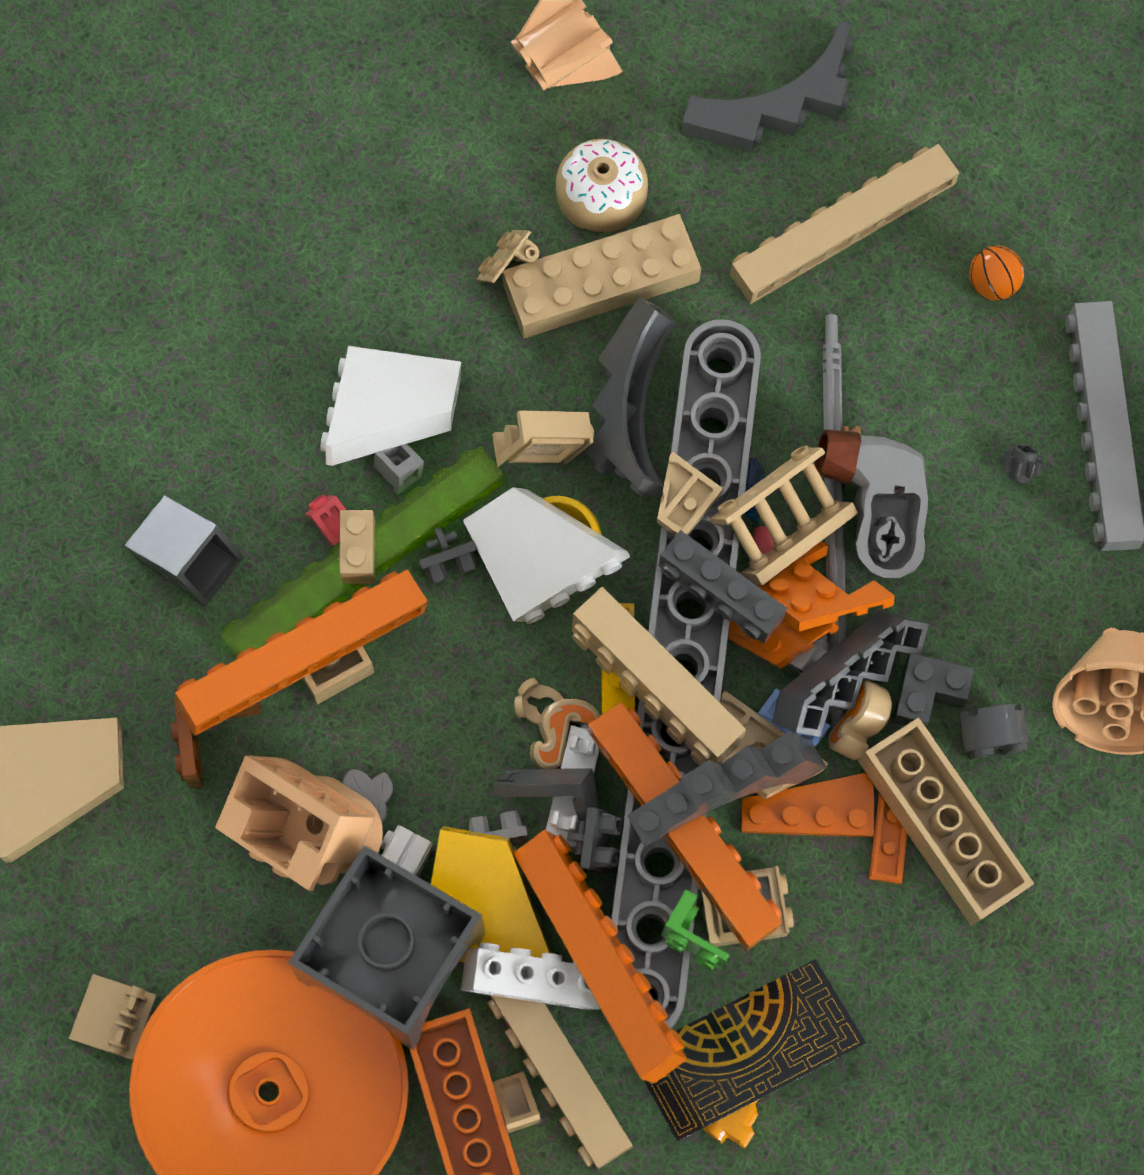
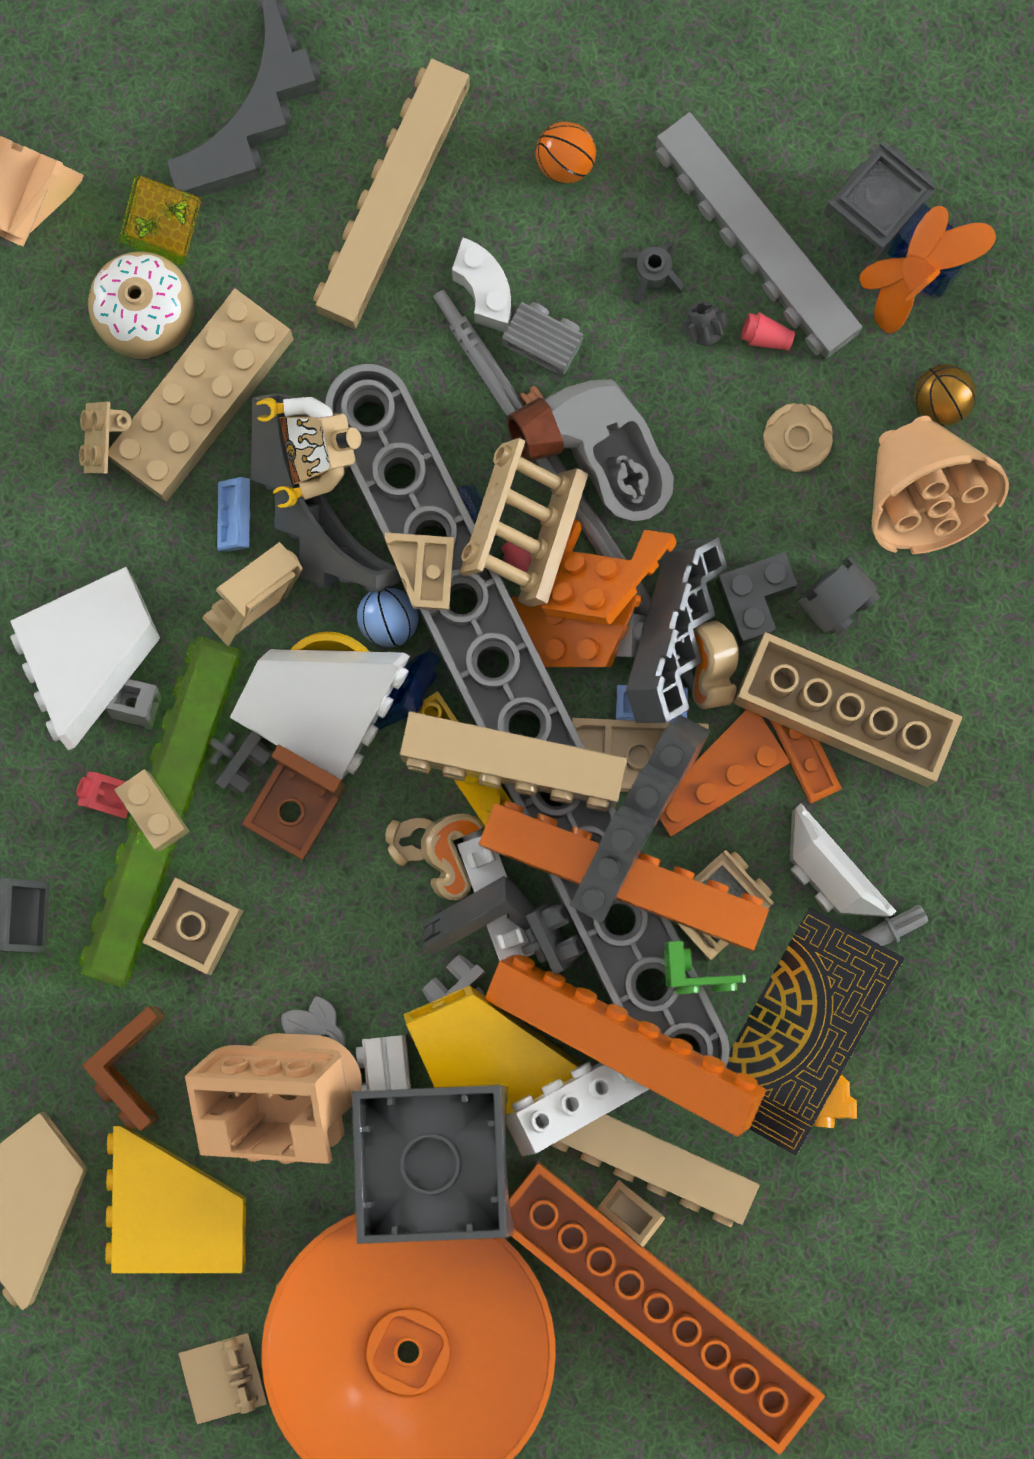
camera: 30 degrees left, 10 degrees up
orange brick [174,569,428,736] -> none
dark grey brick [658,530,787,644] -> none
none -> yellow slope [105,1125,246,1273]
none -> clear neon green tile [118,174,202,265]
none -> light blue plate [217,477,251,552]
none -> dark orange bracket [241,744,347,861]
none -> torso [256,397,362,508]
none -> light blue piece [357,586,419,648]
none -> clear blue wing [374,650,441,730]
none -> white brick [452,237,511,332]
none -> light grey brick [502,302,583,377]
none -> dark grey brick [621,241,685,305]
none -> coral cone [741,312,795,351]
none -> tan tile [763,403,833,473]
none -> white wedge [790,804,896,917]
none -> light grey axle [859,905,928,946]

